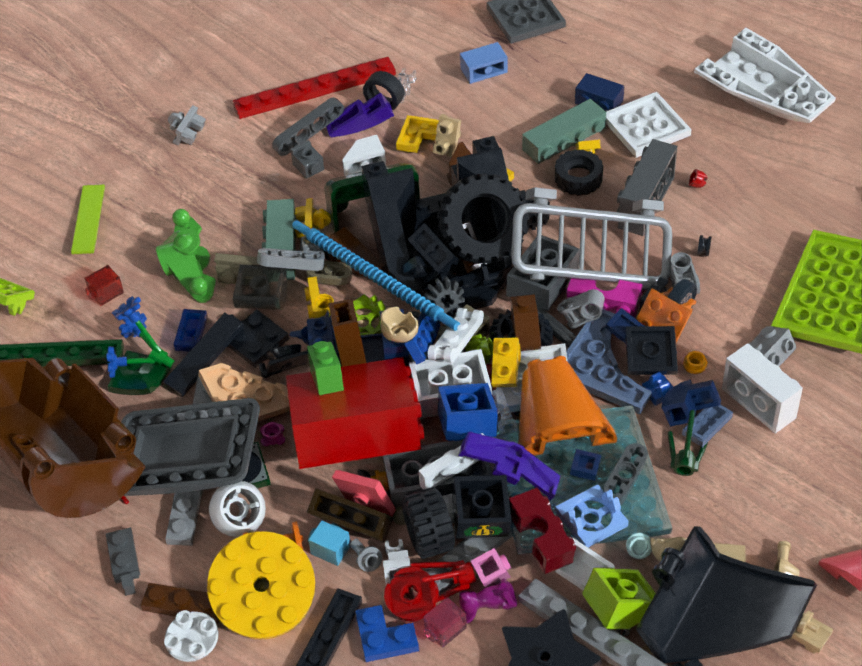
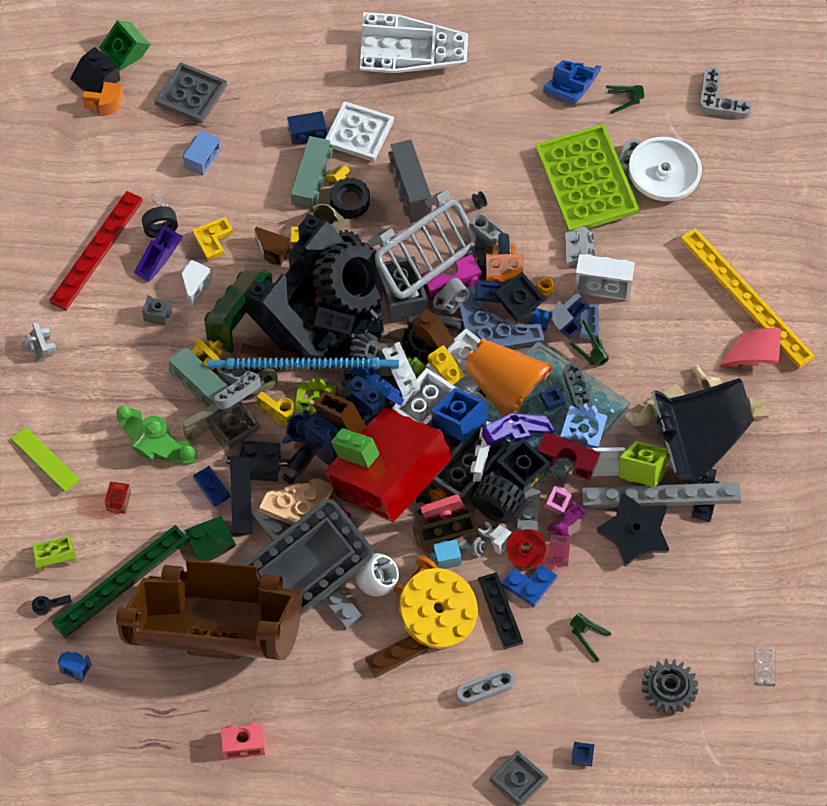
camera: 45 degrees left, 10 degrees up
blue plant [106,296,175,378] -> none
dark grey hinge [106,527,141,596] -> none
white dish [164,610,219,662] -> none
dark grey beam [272,97,344,156] -> none
tan hair [380,307,418,343] -> none
red plant [410,560,476,602] -> none
tan hips [433,114,461,157] -> none
light aqua plate [626,532,652,559] -> none
red hinge [689,169,708,188] -> none
none -> dark tan hair [309,204,344,232]

